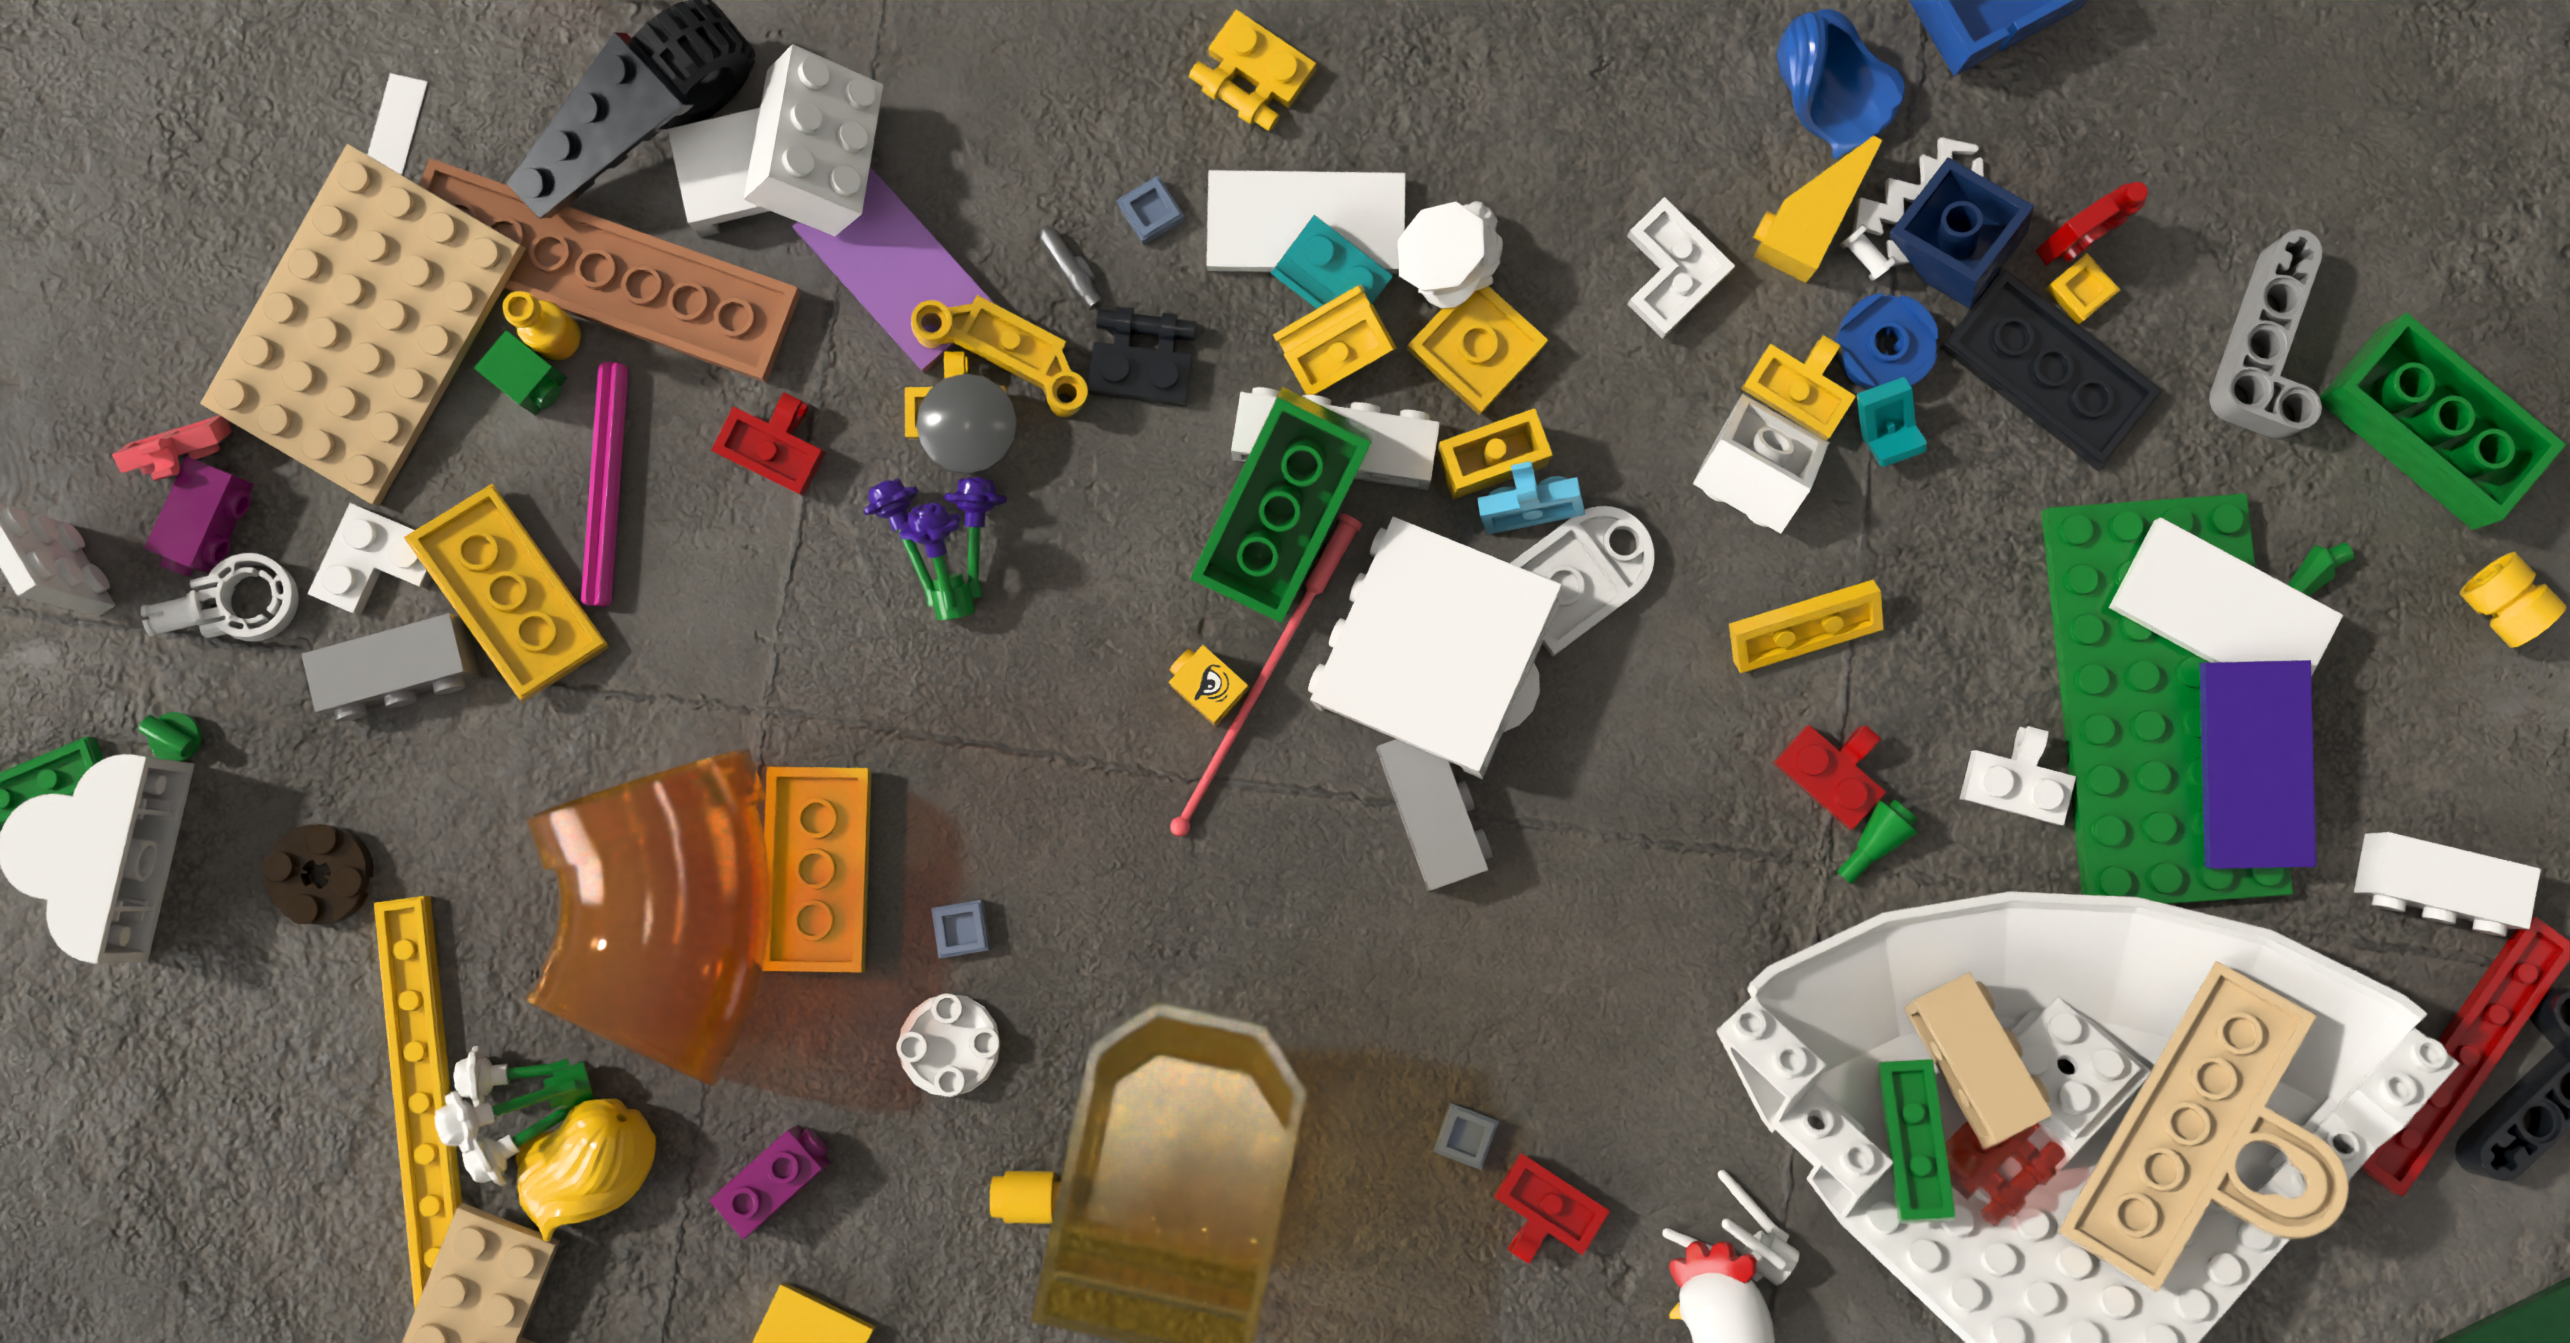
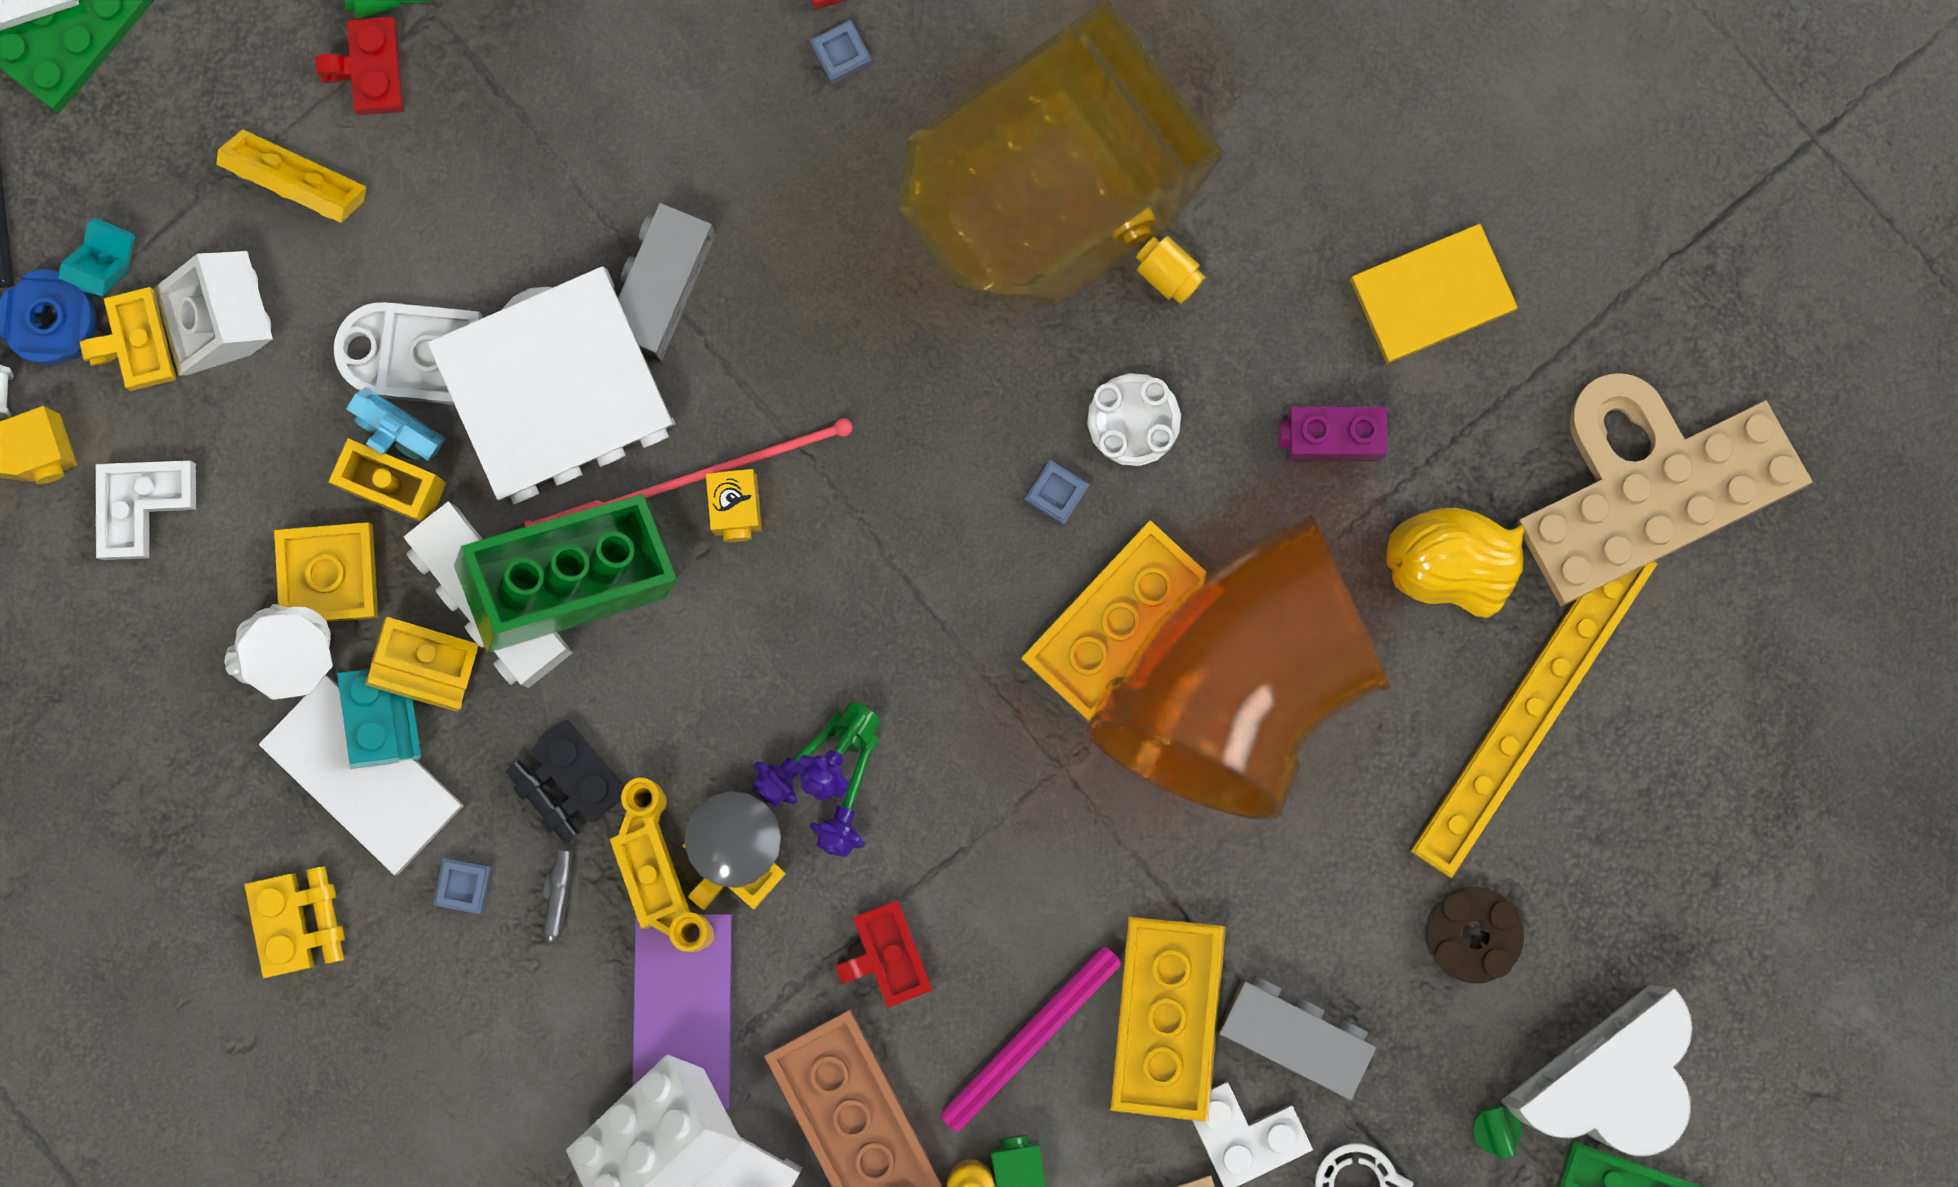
camera: 140 degrees left, 0 degrees up
white plant [435,1045,594,1186] -> none

